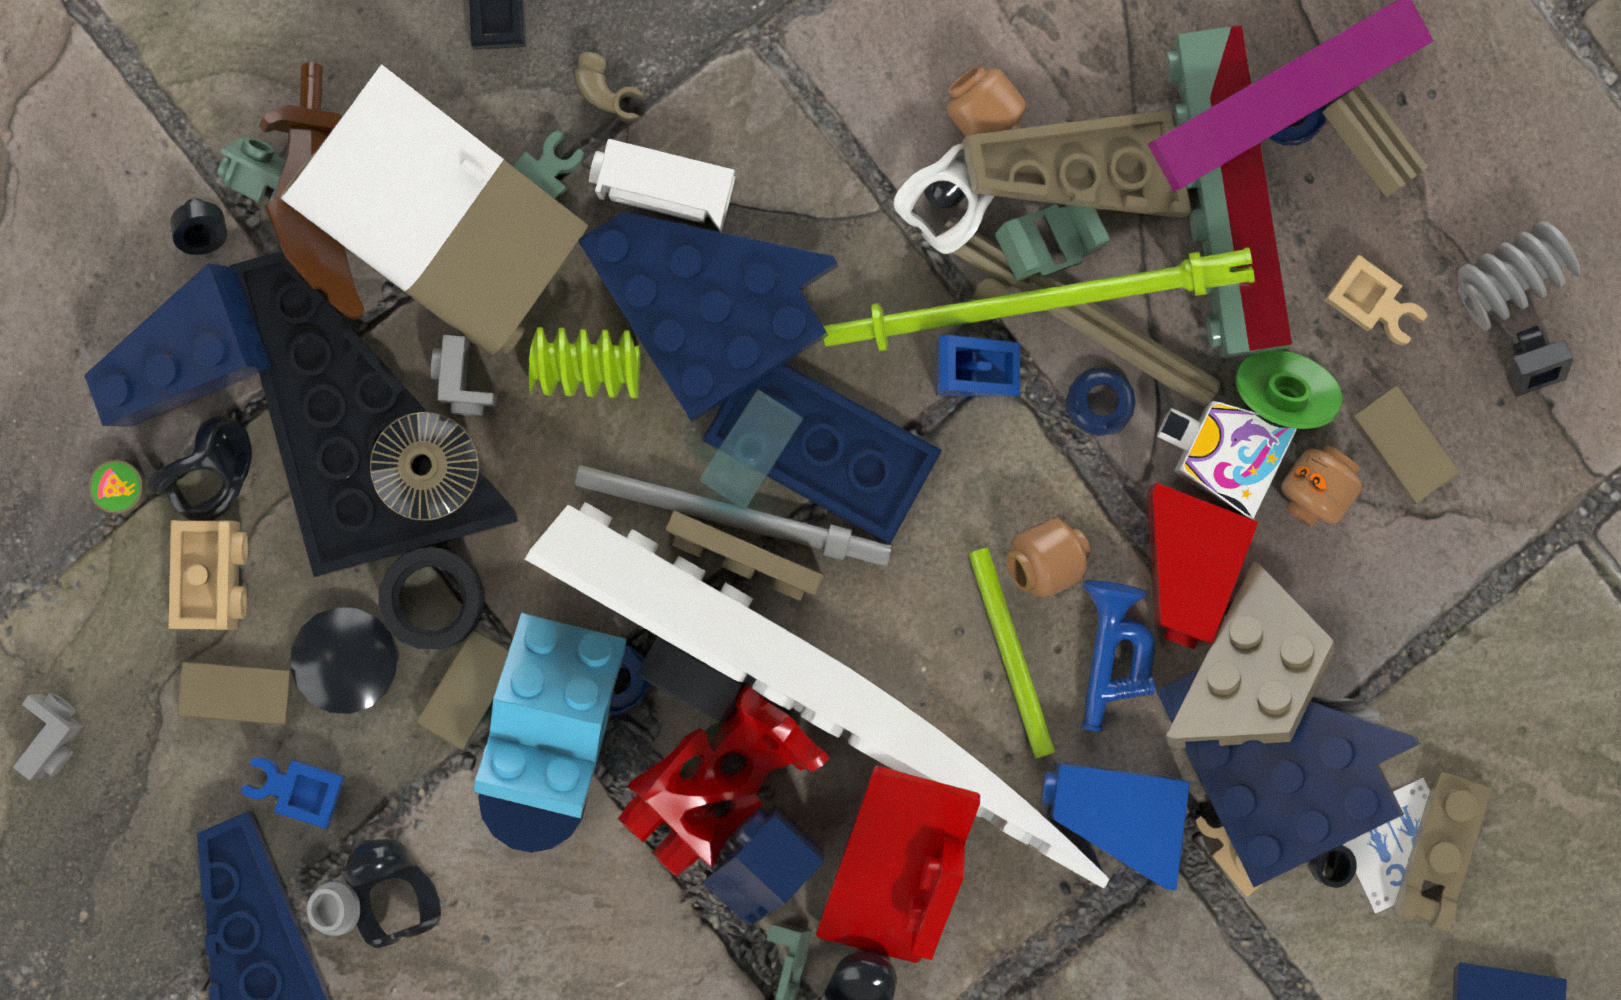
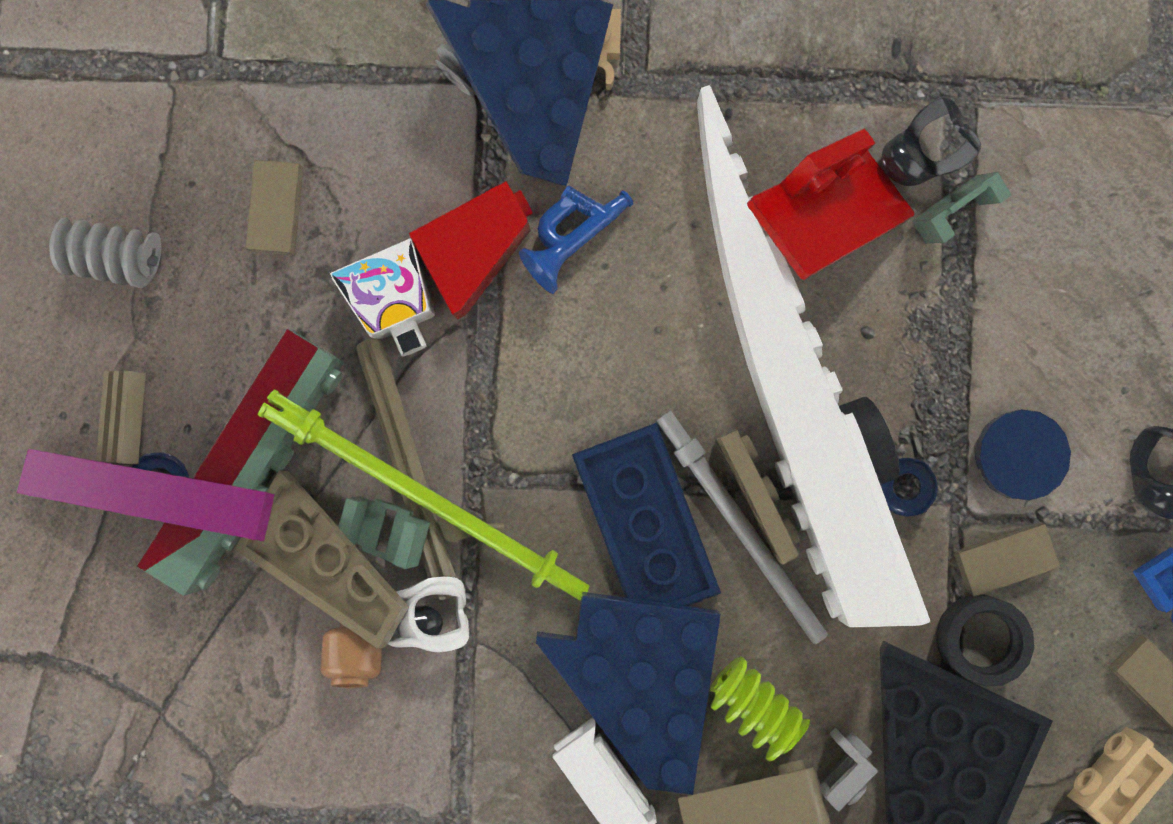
camera: 130 degrees left, 0 degrees up
black dish [290,607,399,714] -> none
dish [370,412,479,520] -> none
medium azure bracket [474,613,626,818] -> none
red hips [618,685,830,877] -> none
clear light blue plate [699,389,803,510] -> none
dark blue wedge [703,805,824,927] -> none
blue slope [936,335,1020,397] -> none
lime bar [968,547,1055,758] -> none
medium nougat head [1006,519,1090,598] -> none
blue slope [1041,762,1190,890] -> none
dark blue piece [1066,367,1136,436] -> none
wing [1166,563,1334,748] -> none
bright green dish [1236,350,1343,429] -> none
medium nougat head [1281,444,1363,528] -> none
tan plate [1324,255,1428,346] -> none
black tile [1508,326,1573,397] -> none

